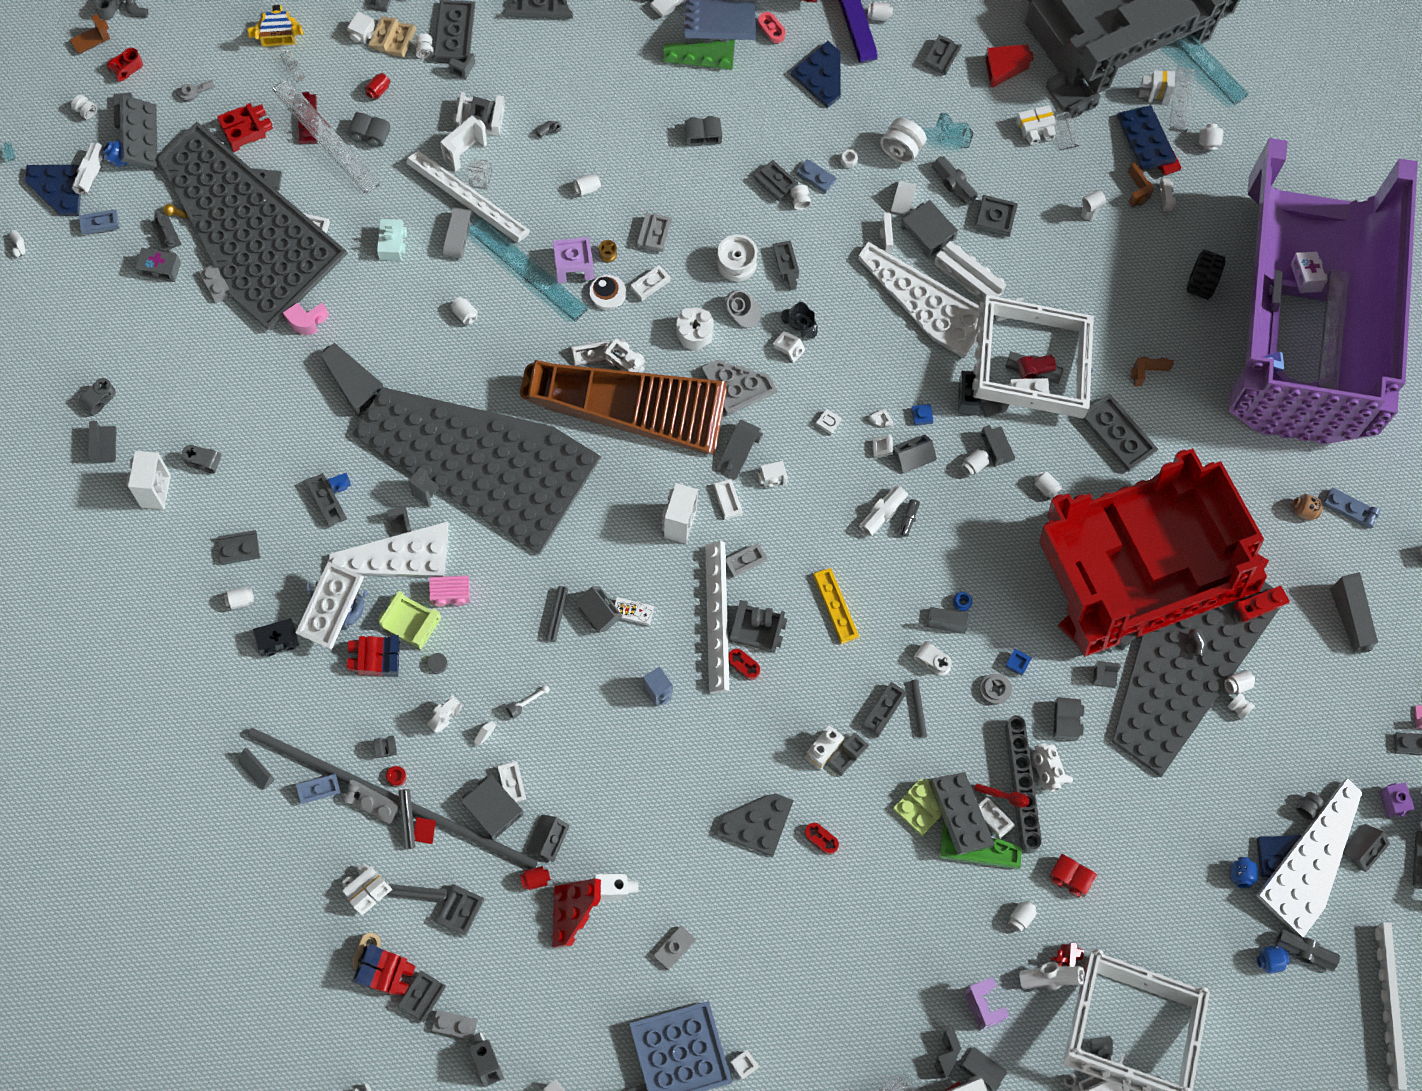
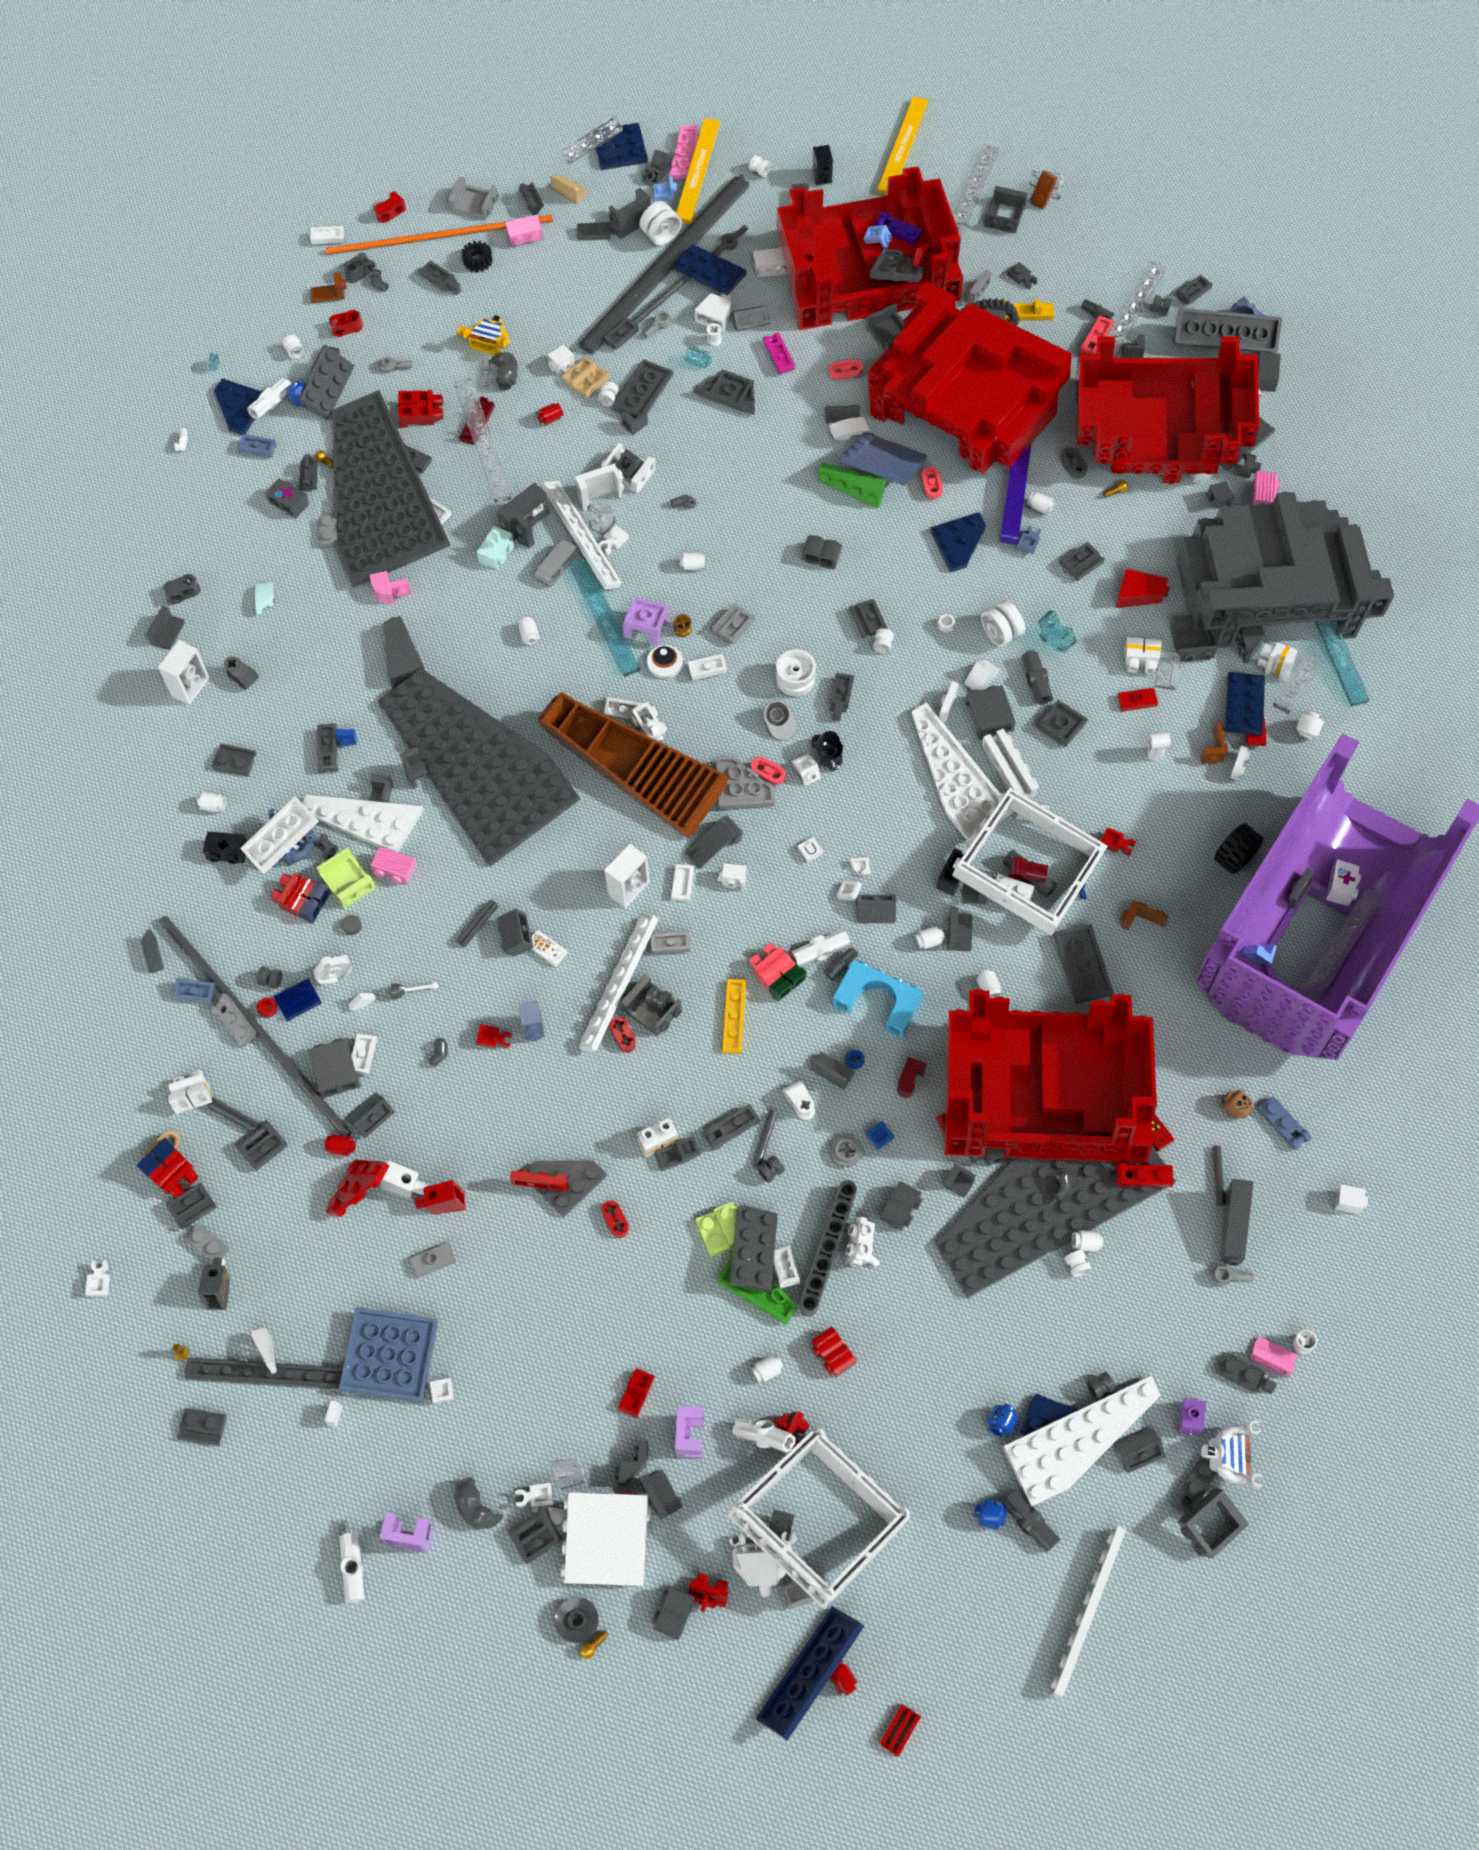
camera: 30 degrees right, 5 degrees down
dark grey brick [348,112,391,147] -> none
dark grey axle [398,789,415,849] -> none
red sticker [414,817,436,844] -> none
white brick [676,307,714,351] -> none
sand blue plate [797,159,836,194] -> none
blue plate [911,404,933,426] -> none
red piece [974,783,1029,808] -> none
none -> light aqua slope [255,582,274,615]
none -> clear blue plate [274,978,322,1022]
none -> dark grey bush [313,834,338,859]
none -> red torso [415,1180,466,1214]
none -> dark grey arm [428,1038,448,1067]
none -> red plate [476,1024,512,1048]
none -> dark grey animal [489,351,518,390]
none -> dark grey brick [497,483,549,548]
none -> red plate [510,1169,569,1192]
none -> white plate [598,525,629,556]
none -> red slope [618,1368,655,1418]
none -> coral hips [749,943,807,1002]
none -> coral plate [751,757,785,785]
none -> dark grey wheel [757,1155,785,1183]
none -> medium azure arch [832,960,924,1038]
none -> dark red leg [897,1057,927,1098]
none -> sand blue plate [1017,525,1041,554]
none -> red plate [1101,827,1136,856]
none -> red plate [1118,688,1158,712]
none -> light grey plate [1211,1266,1253,1286]
none -> dark grey bar [1213,1145,1225,1206]
none -> dark grey slope [1235,626,1265,663]

